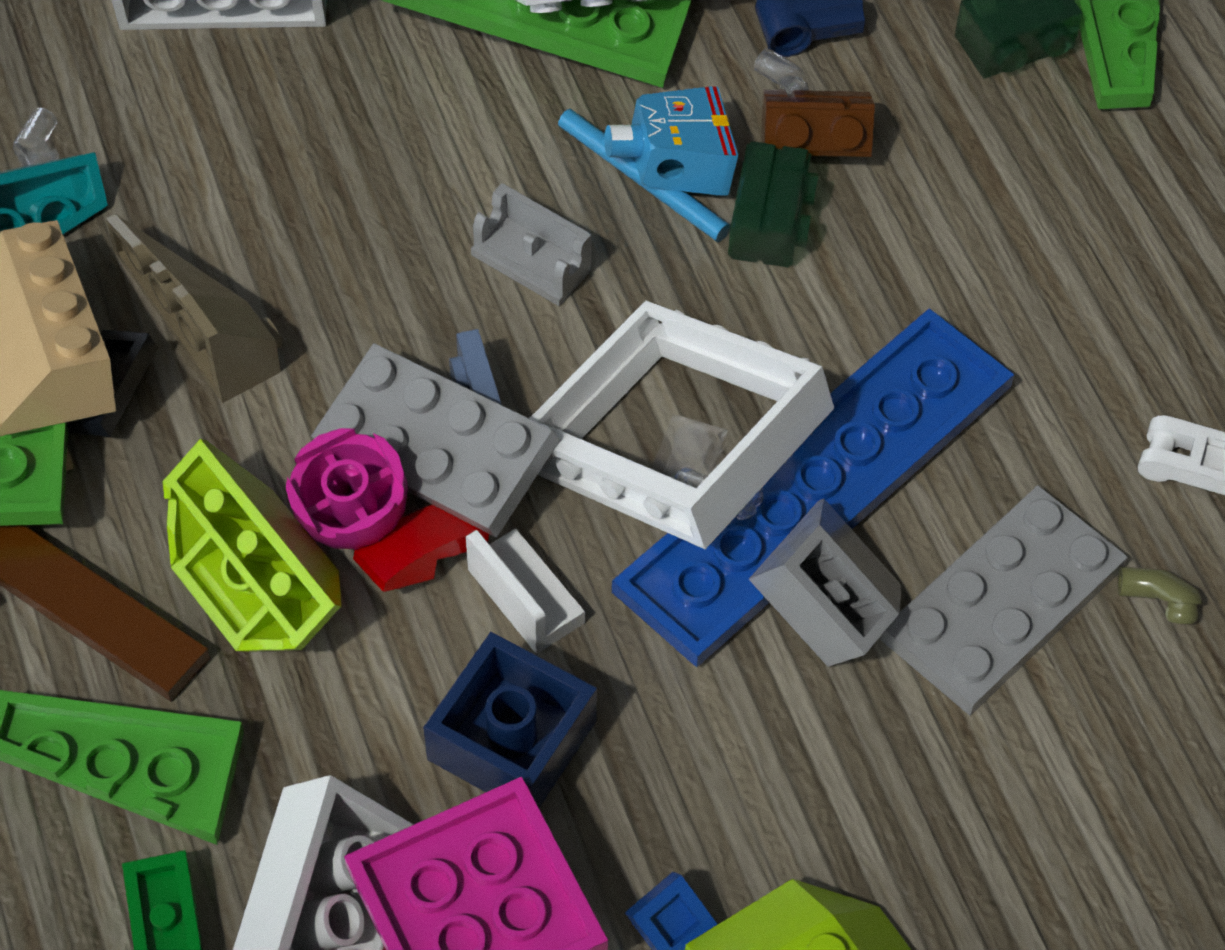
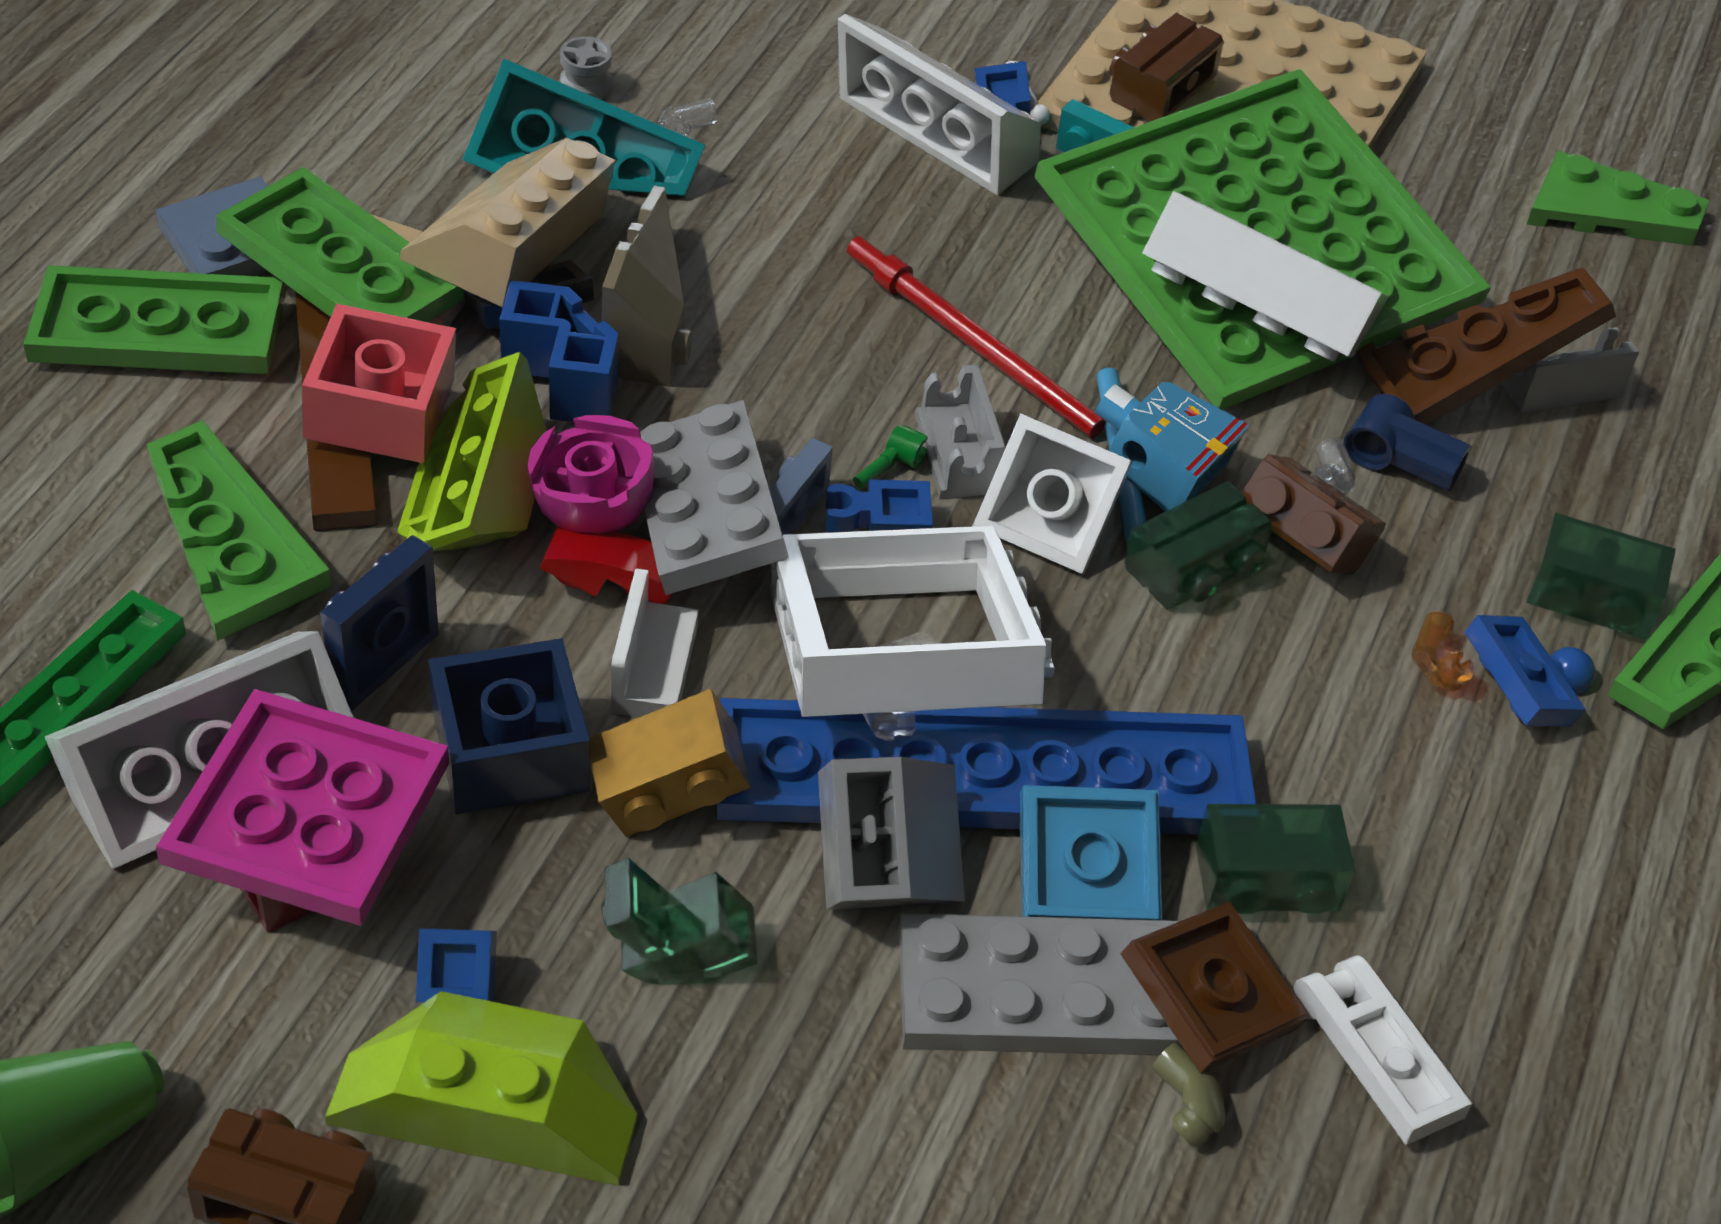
camera: 40 degrees right, 10 degrees down
none -> coral brick [302,304,456,463]
none -> dark blue plate [320,535,439,712]
none -> blue brick [499,280,618,422]
none -> pearl gold brick [589,688,751,837]
none -> clear green brick [601,858,758,985]
none -> blue plate [825,479,933,533]
none -> red bar [847,236,1106,439]
none -> green hand [853,425,928,489]
none -> white slope [973,414,1133,574]
none -> dark azure tile [1020,785,1162,921]
none -> reddish brown tile [1120,901,1310,1073]
none -> clear green brick [1195,804,1355,914]
none -> clear orange arm [1411,611,1474,692]
none -> blue plate [1464,615,1596,727]

